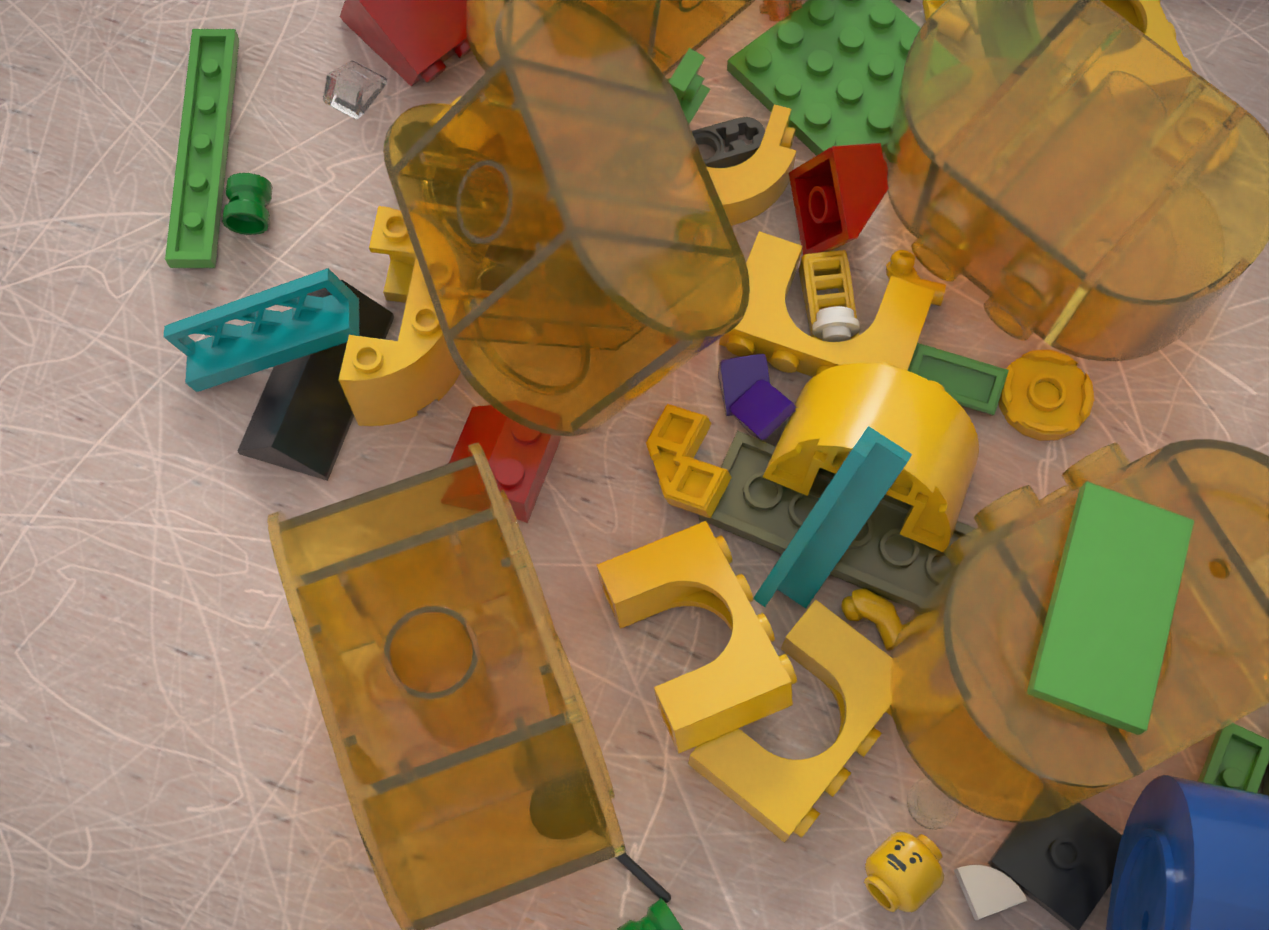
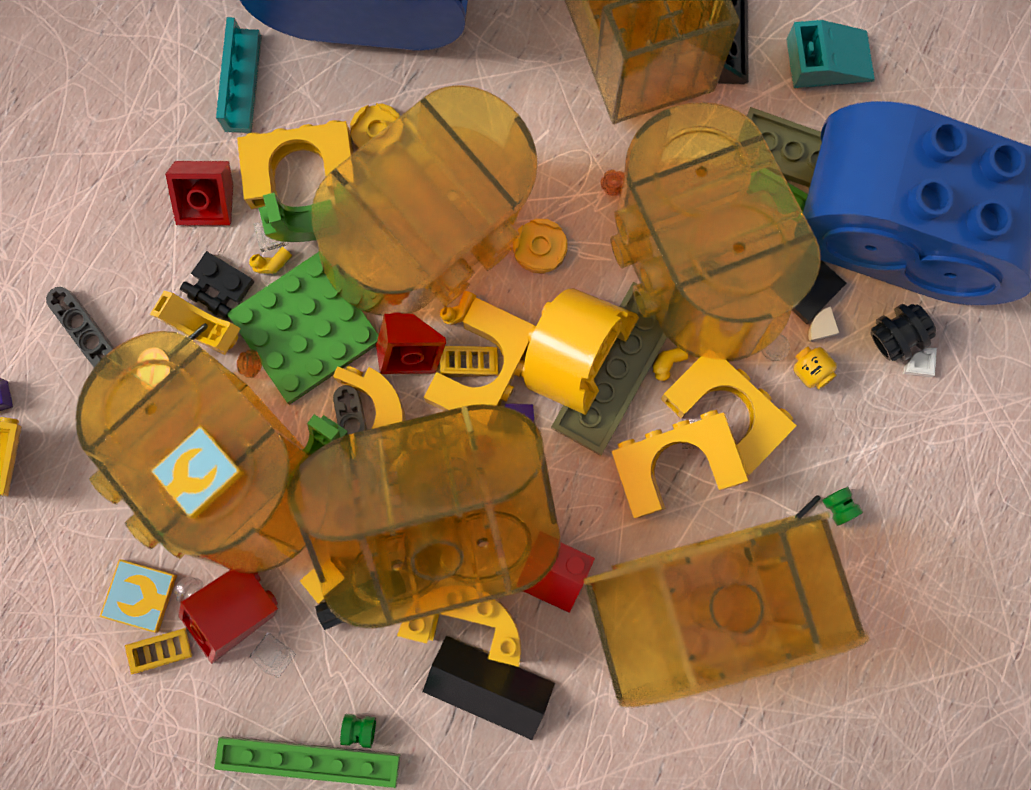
camera: 80 degrees left, 10 degrees up
teal fence [164,268,359,392] -> none
yellow tile [646,404,732,518] -> none
dark purple slope [729,379,797,440] -> none
teal fence [753,426,912,609] -> none
white plate [812,306,860,342] -> none
bright green tile [908,343,1009,415] -> none
bright green tile [1026,481,1194,735] -> none

